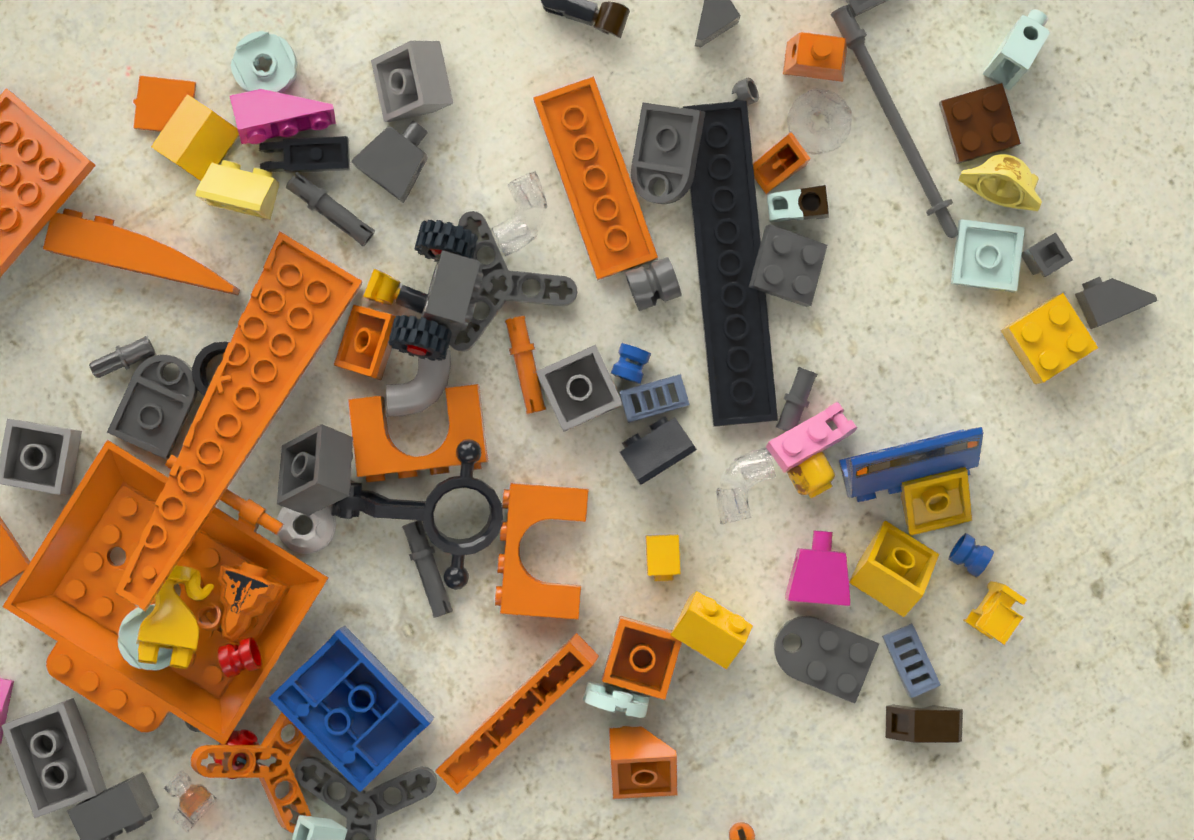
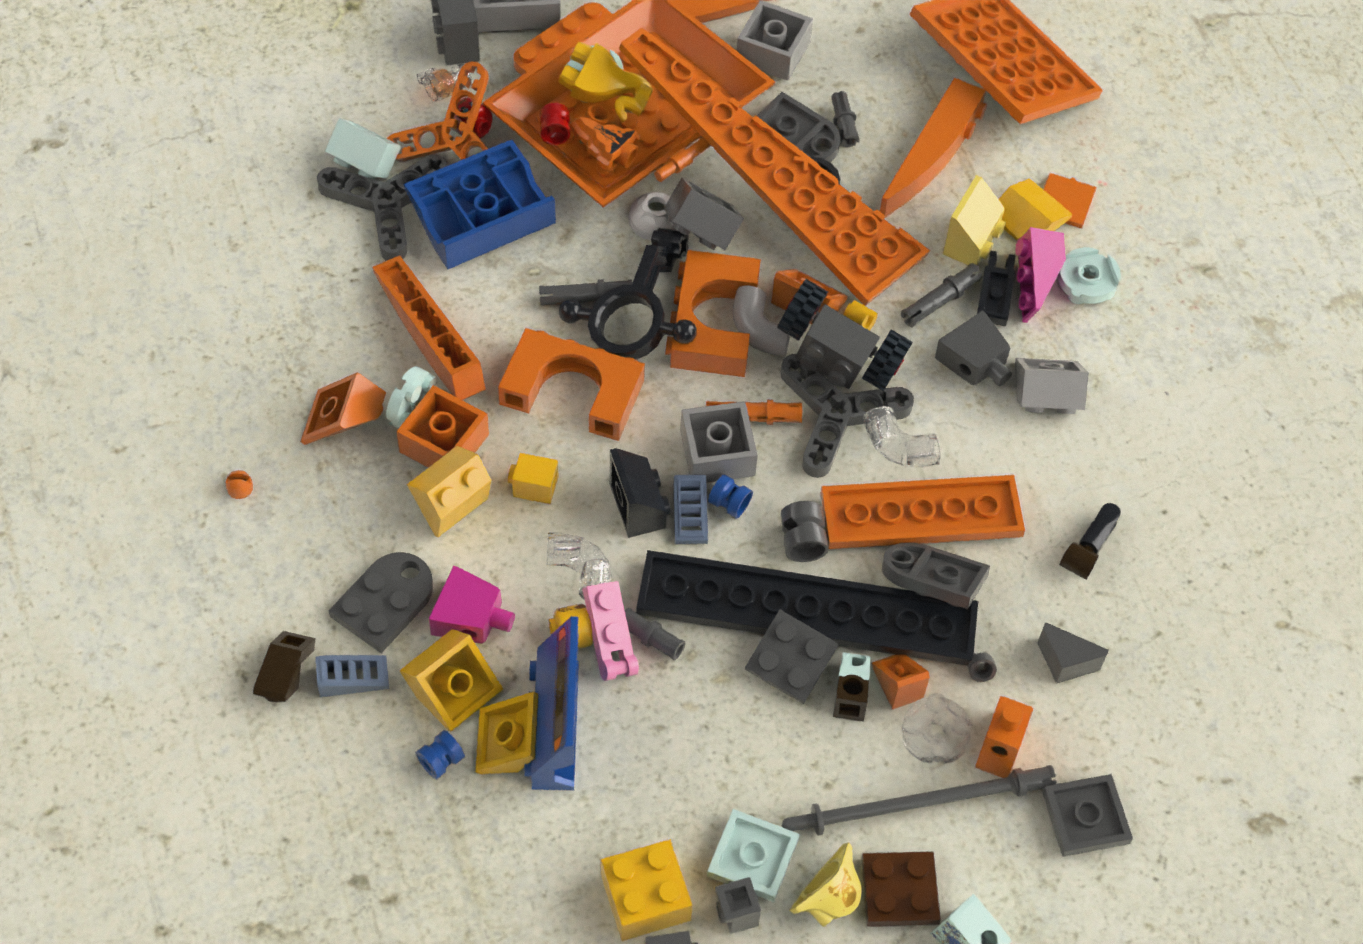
camera: 100 degrees right, 30 degrees down
yellow piece [963,581,1027,645] -> none

